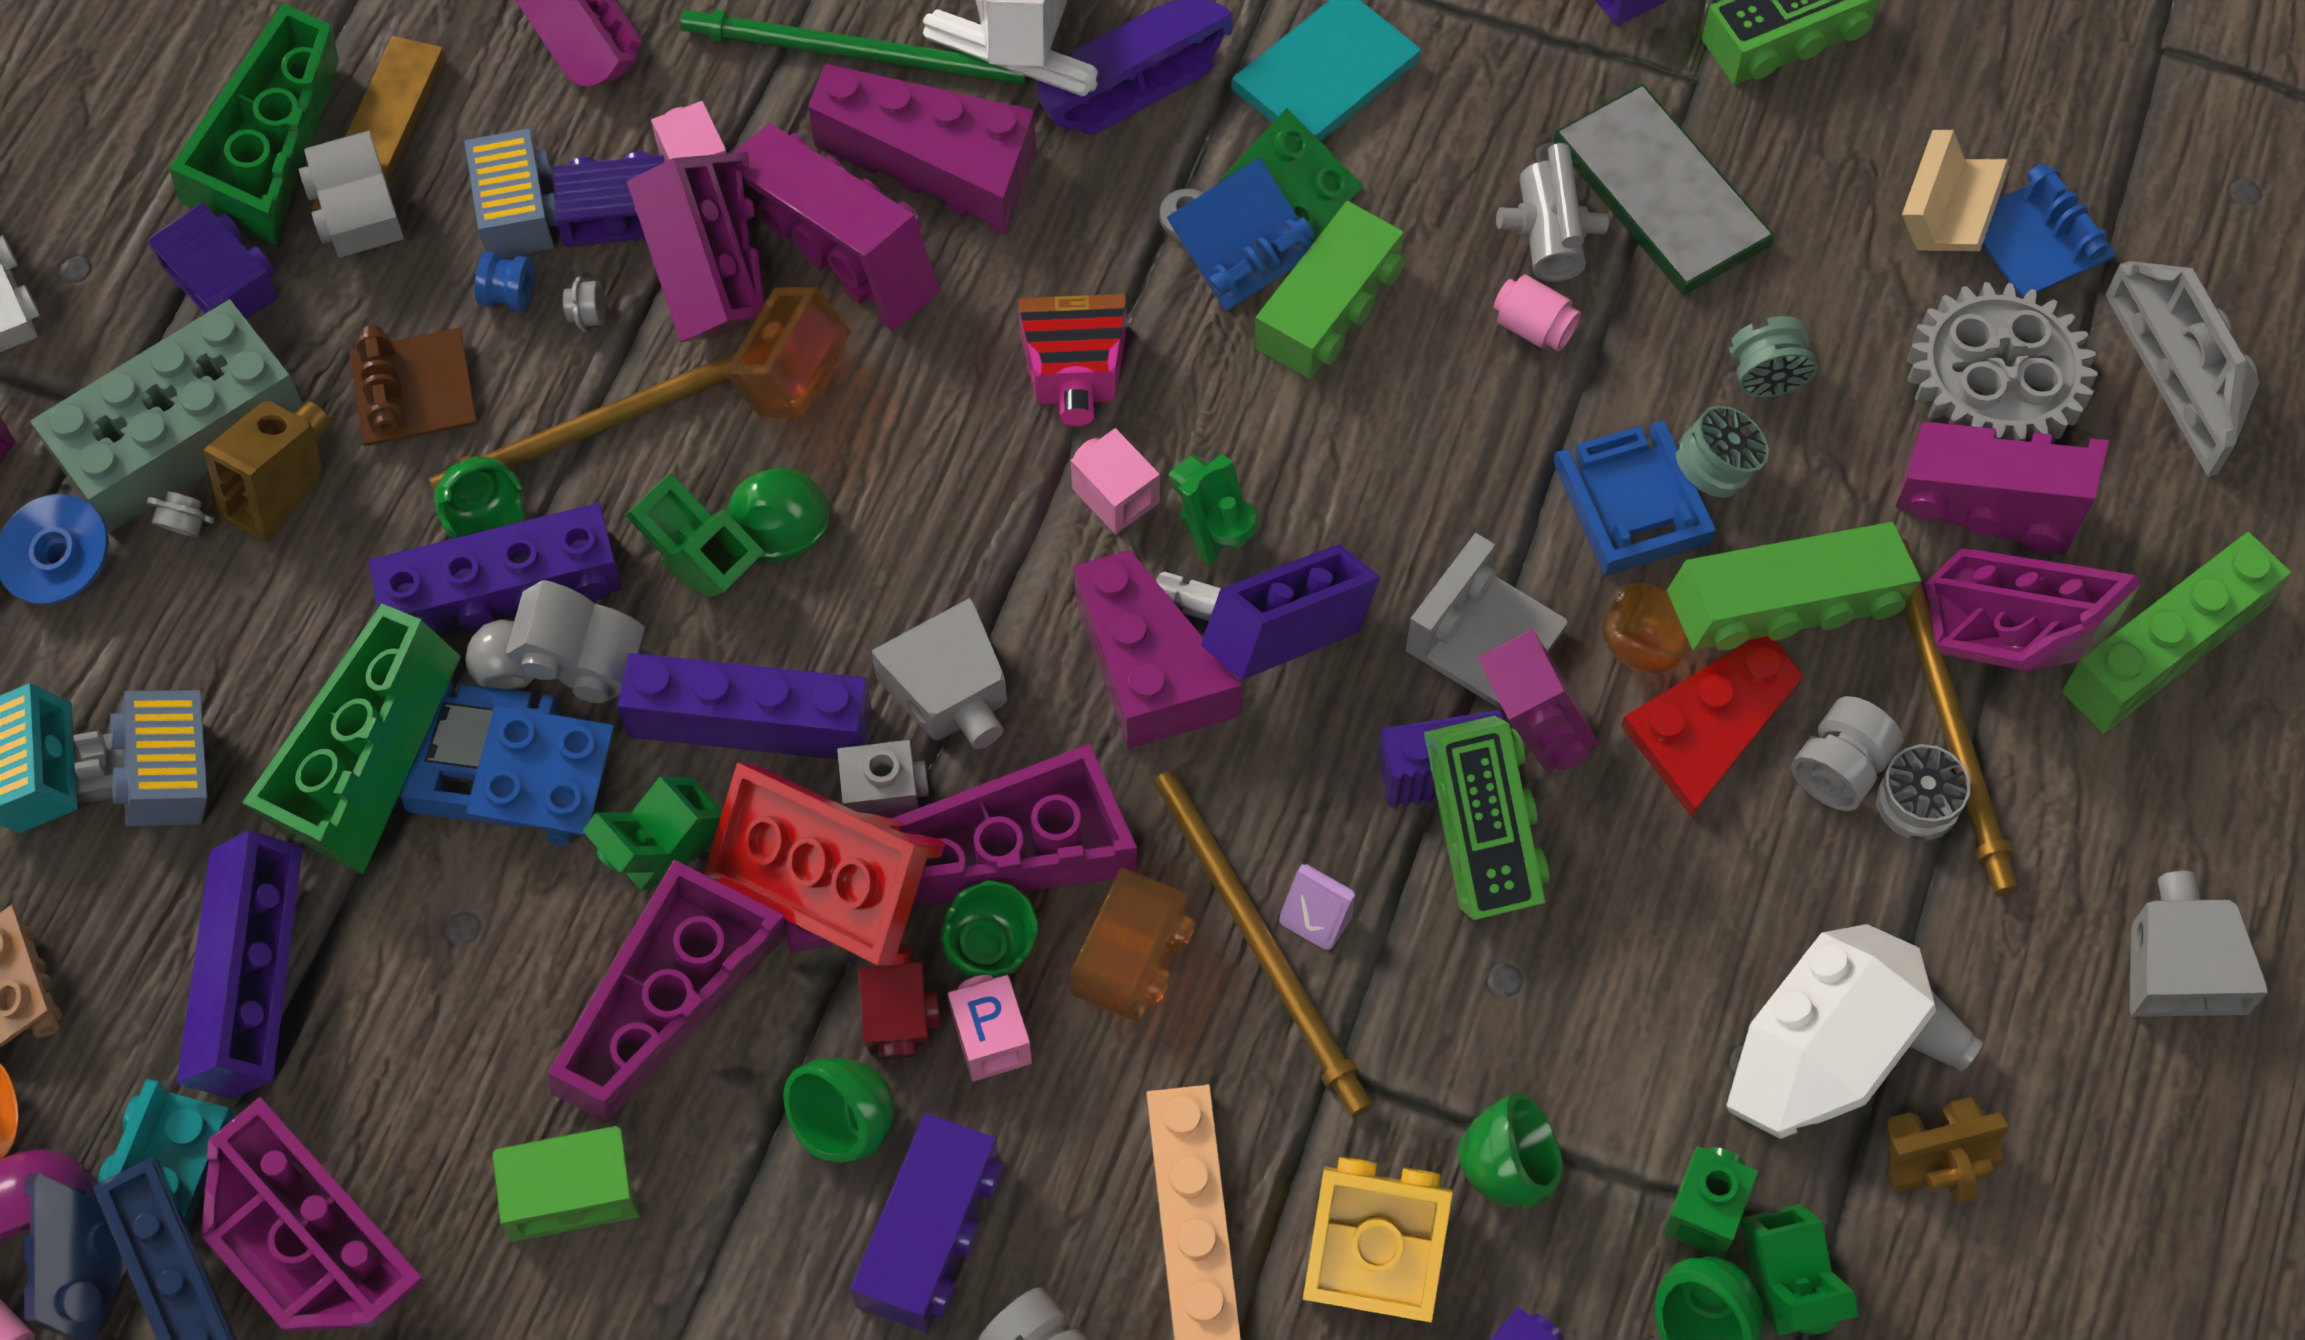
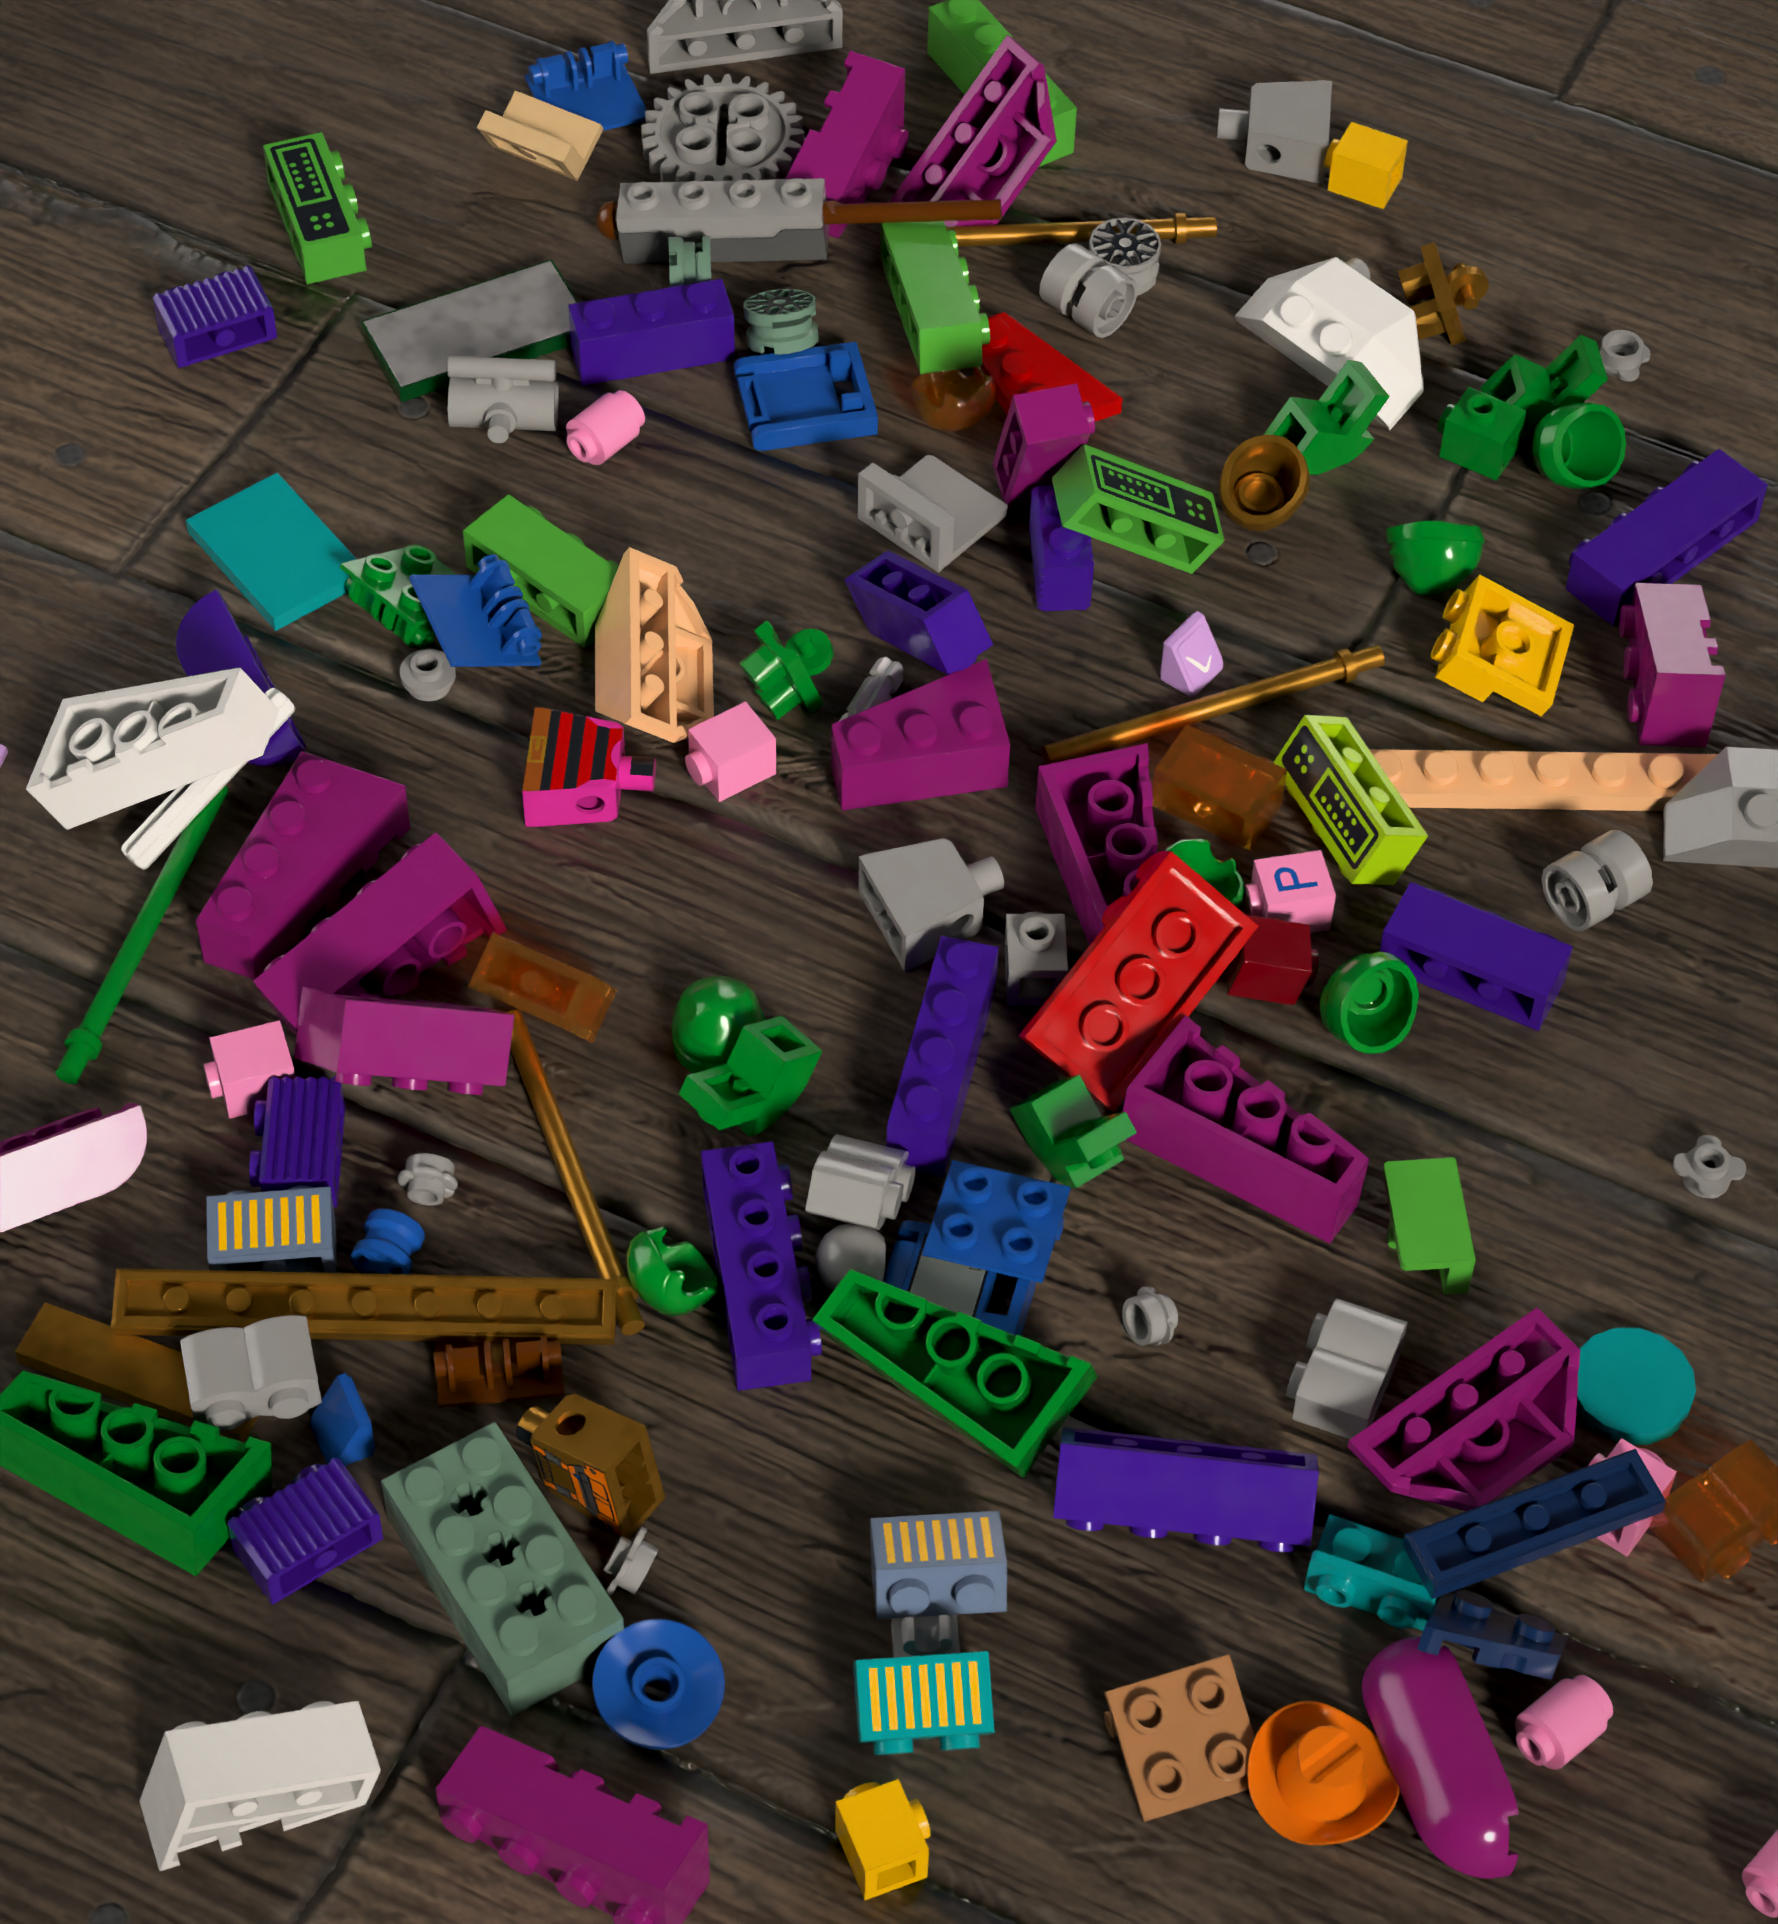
camera: 85 degrees left, 10 degrees down
none -> pearl gold tile [111,1268,617,1345]
none -> blue slope [310,1373,375,1466]
none -> dark purple brick [568,279,735,386]
none -> light nougat wedge [595,547,714,743]
none -> piece [596,178,1002,264]
none -> light grey plate [1122,1286,1178,1346]
none -> pearl gold hat [1218,435,1310,532]
none -> green brick [1263,360,1390,475]
none -> lime brick [1272,715,1428,885]
none -> light grey brick [1286,1298,1407,1439]
none -> yellow brick [1324,122,1408,209]

